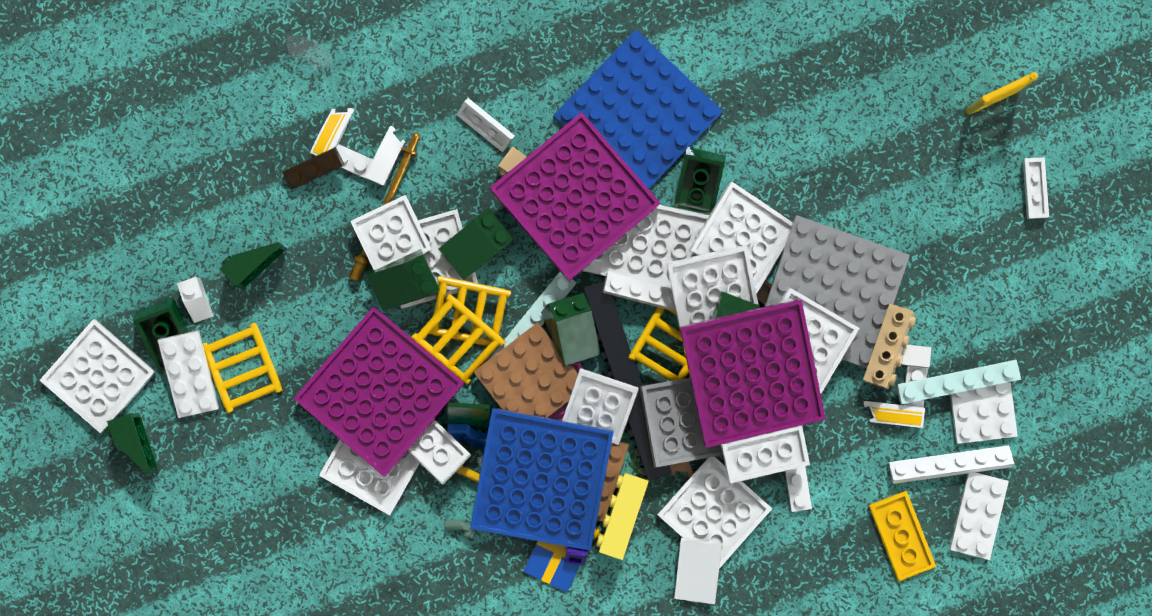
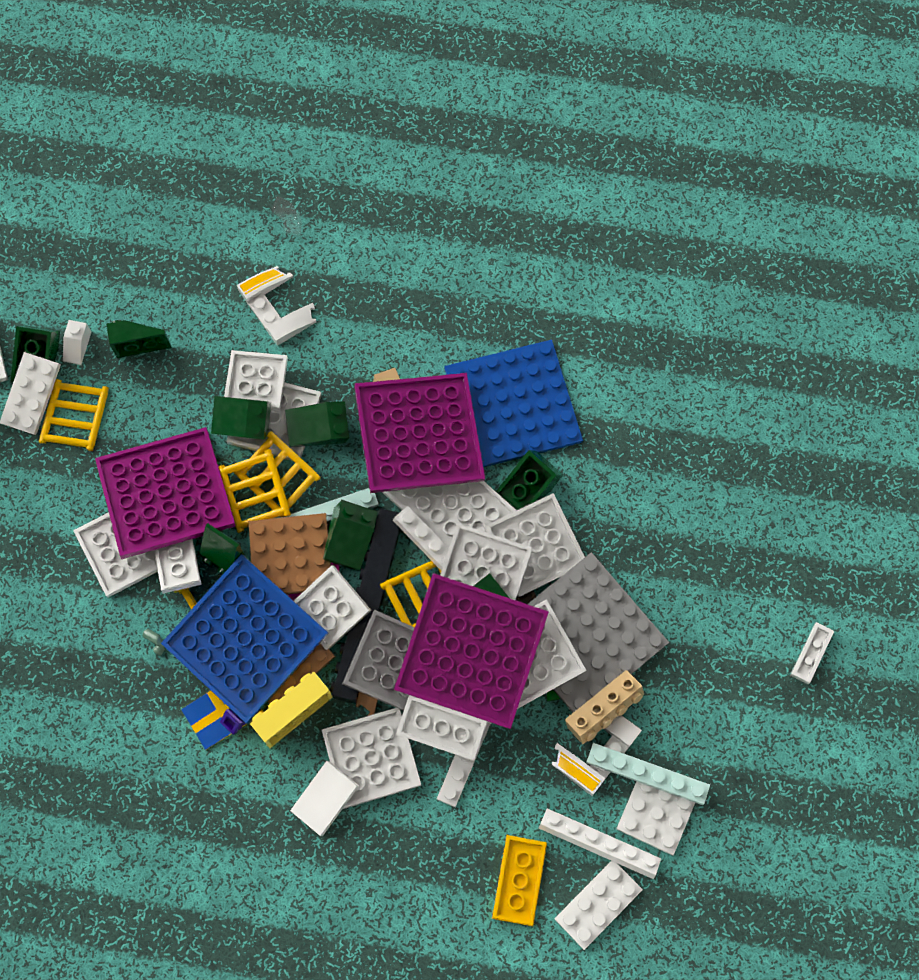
camera: 40 degrees right, 15 degrees down
dark brown plate [282,146,345,190] -> none
pearl gold bar [348,133,420,282] -> none
blue tile [447,424,488,449] -> none
white plate [456,98,515,152] -> none
yellow bar [966,72,1038,115] -> none

